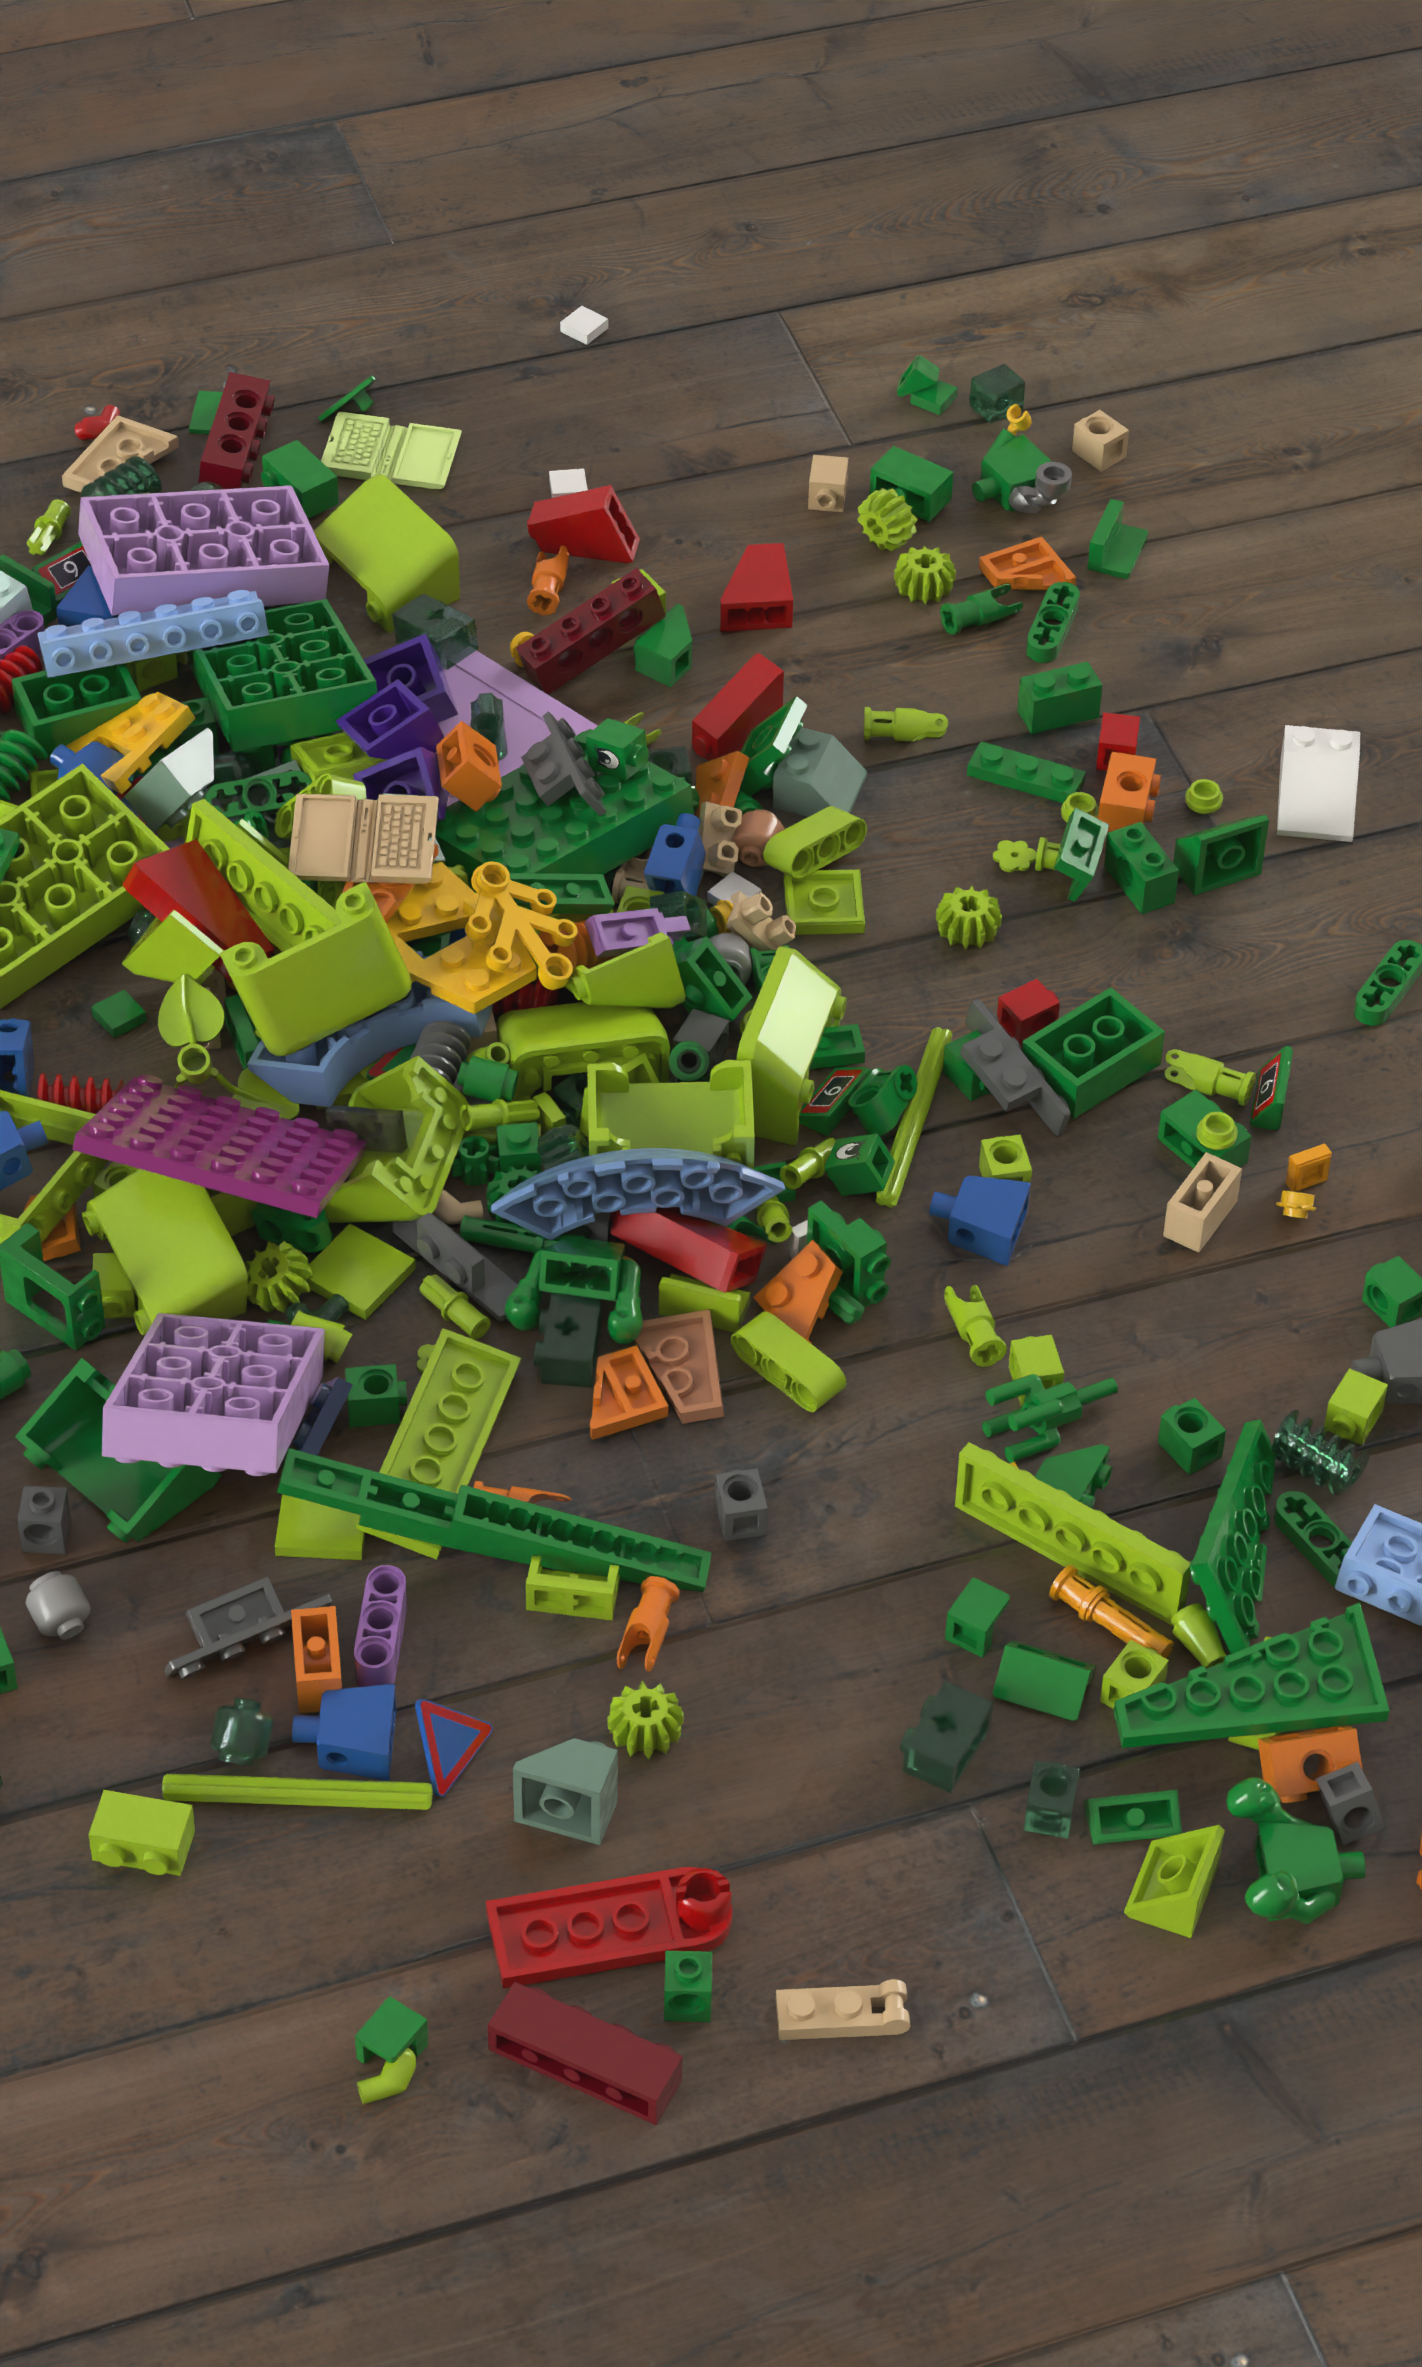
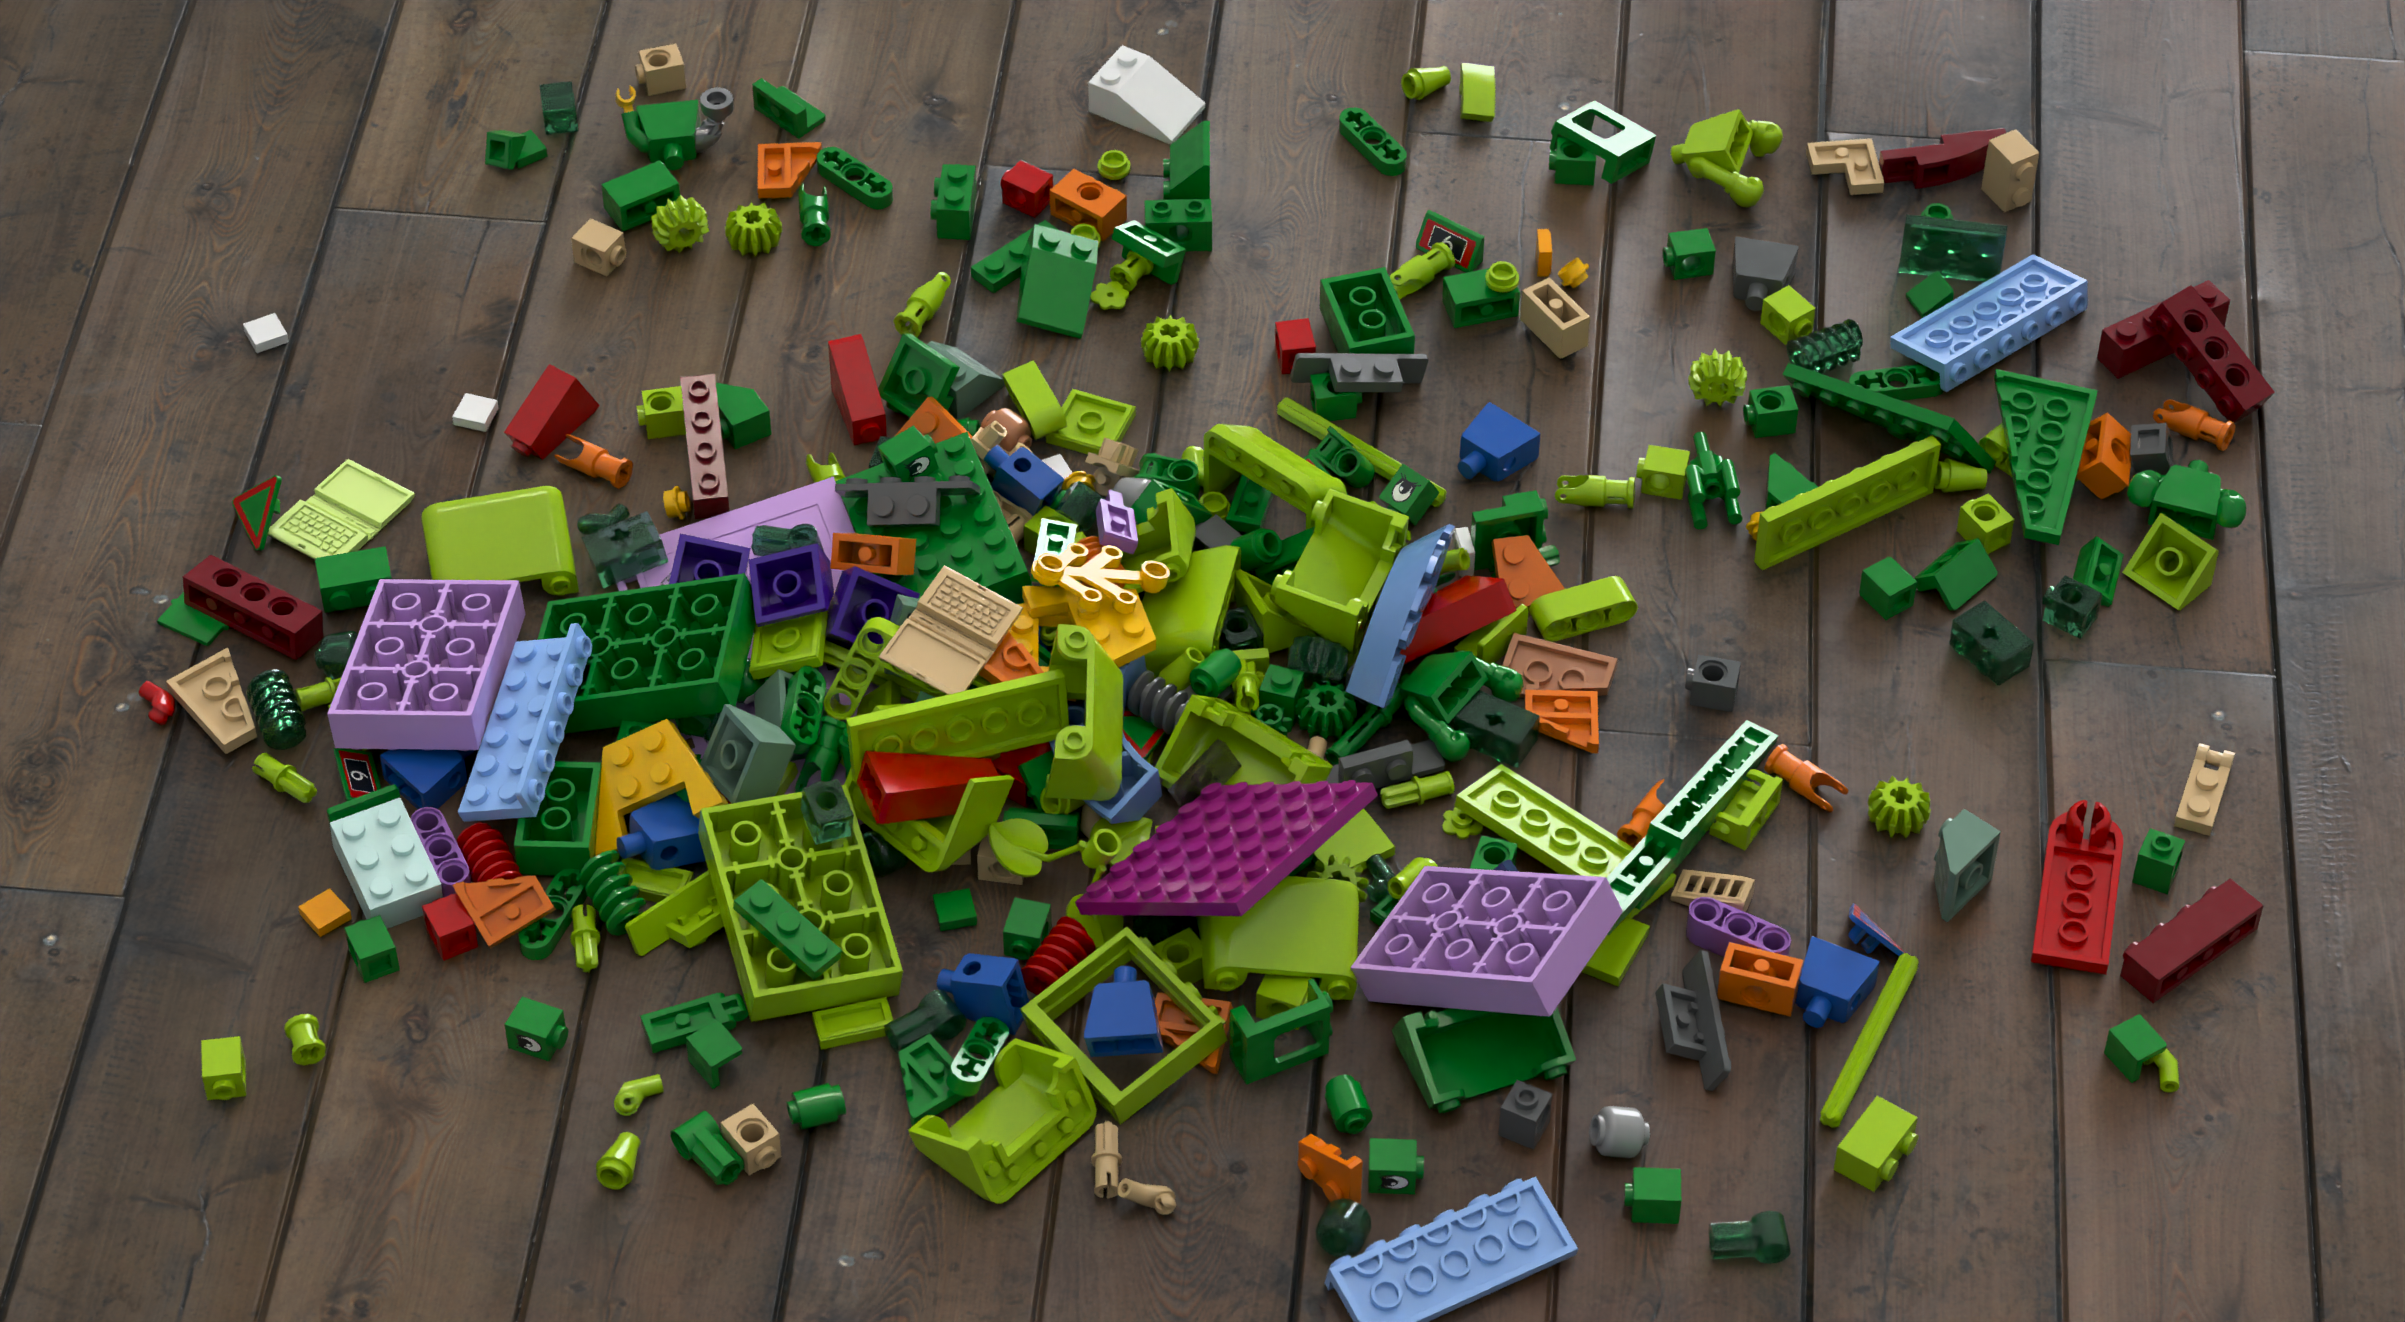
camera: 65 degrees left, 0 degrees up
clear green head [210,1697,273,1766] -> none
red slope [720,543,794,632] -> none
lime brick [979,1134,1032,1183] -> none
light orange pin [1049,1565,1174,1659] -> none
none -> clear green arm [577,504,630,537]
none -> clear green brick [800,779,854,845]
none -> green brick [1003,897,1052,960]
none -> green slope [1016,224,1099,339]
none -> tan slope [1670,869,1755,912]
none -> lime gear [1689,349,1747,408]

